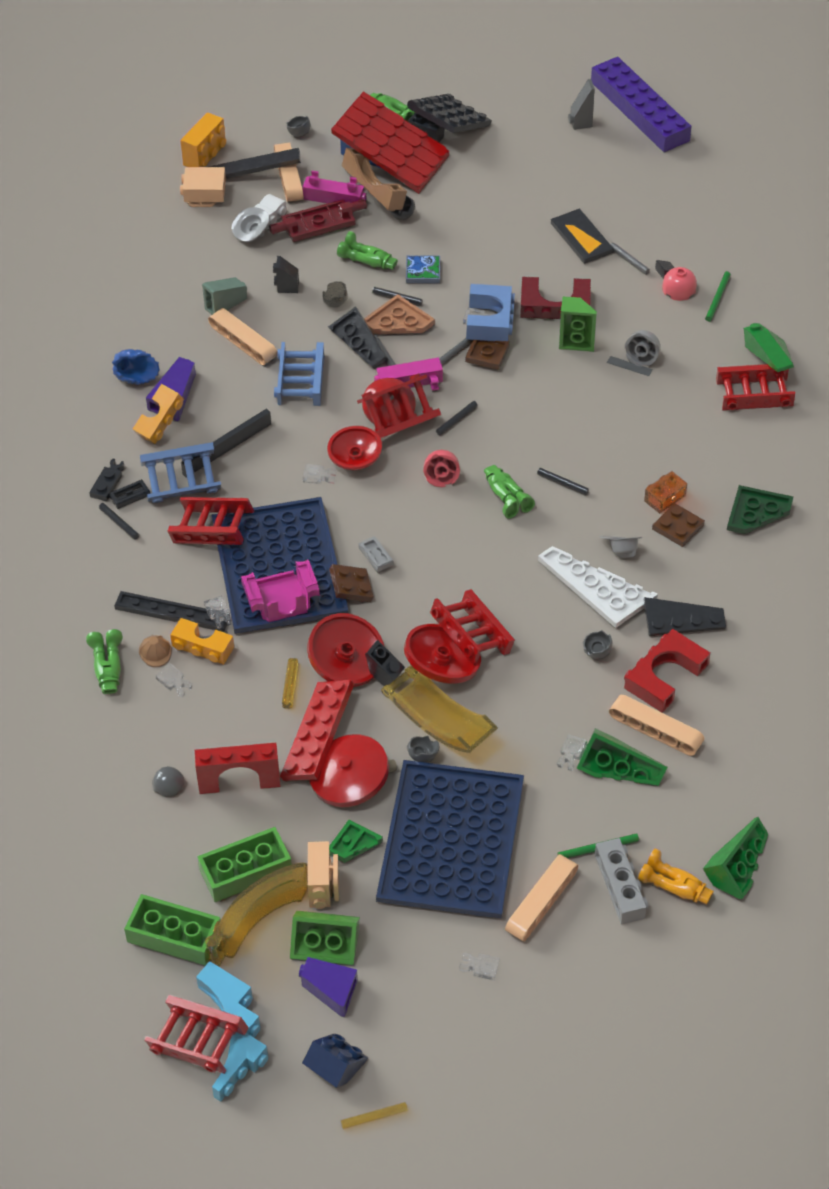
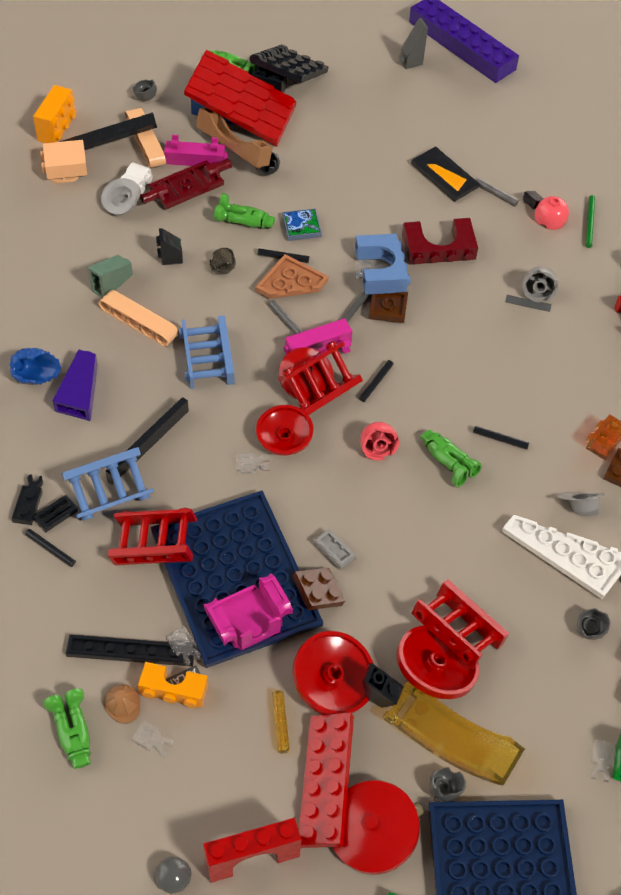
camera: 15 degrees left, 5 degrees up
light orange arch [133,384,184,444] -> none
black wing [328,306,388,369] -> none
bright green slope [559,296,597,352] -> none

